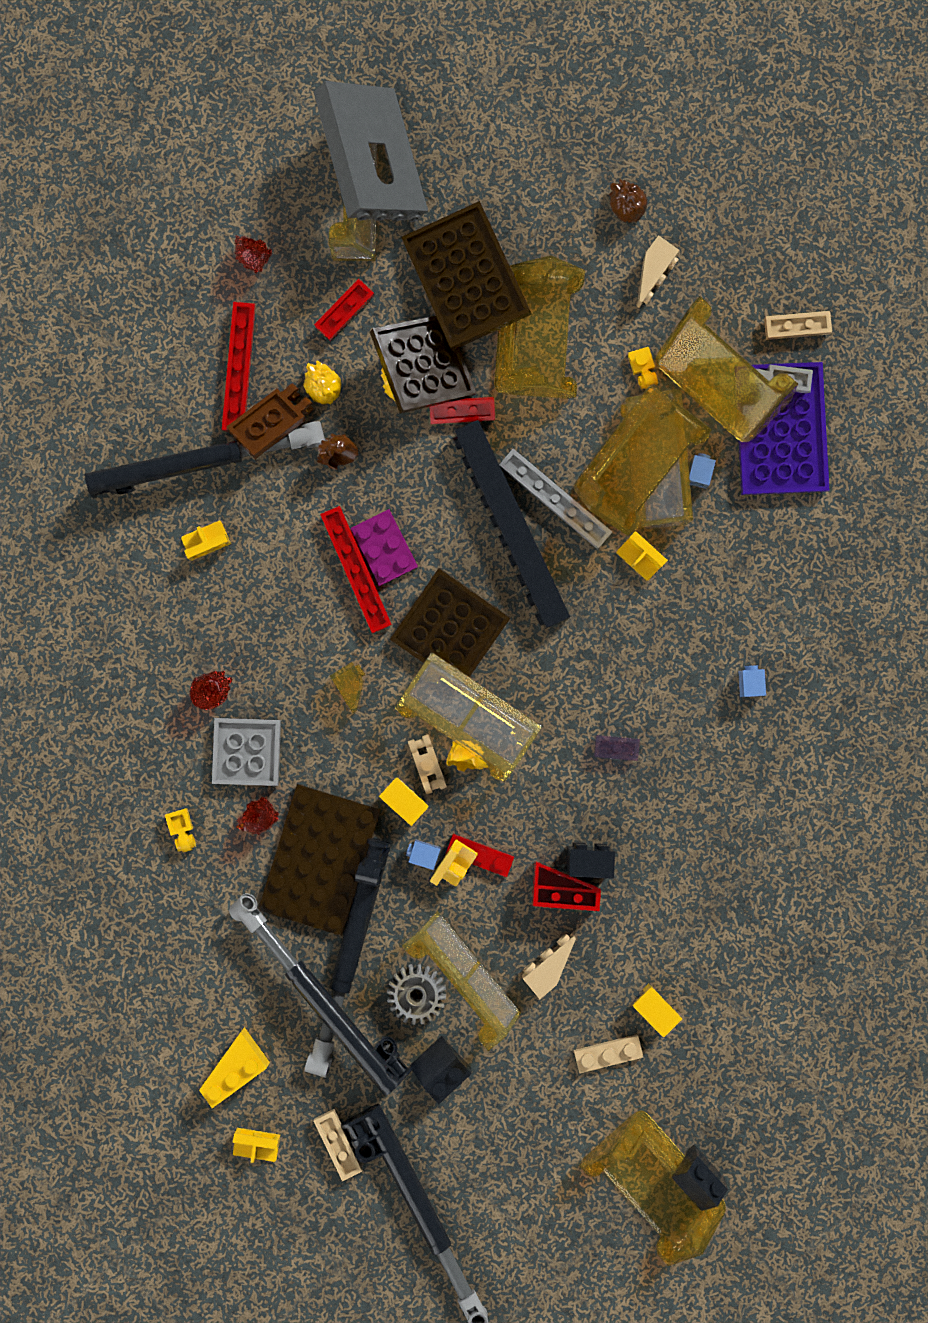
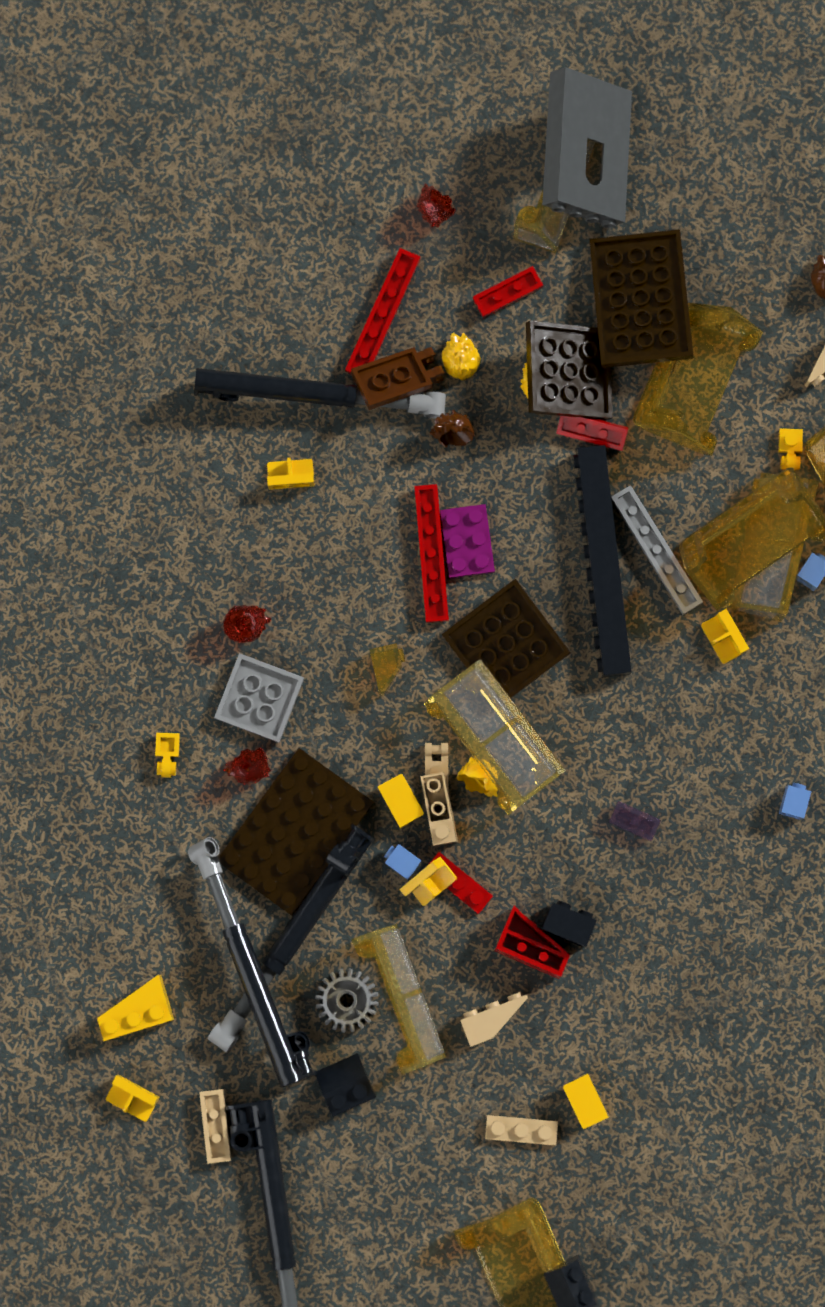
camera: 30 degrees right, 5 degrees down
none -> tan slope [421,772,458,846]

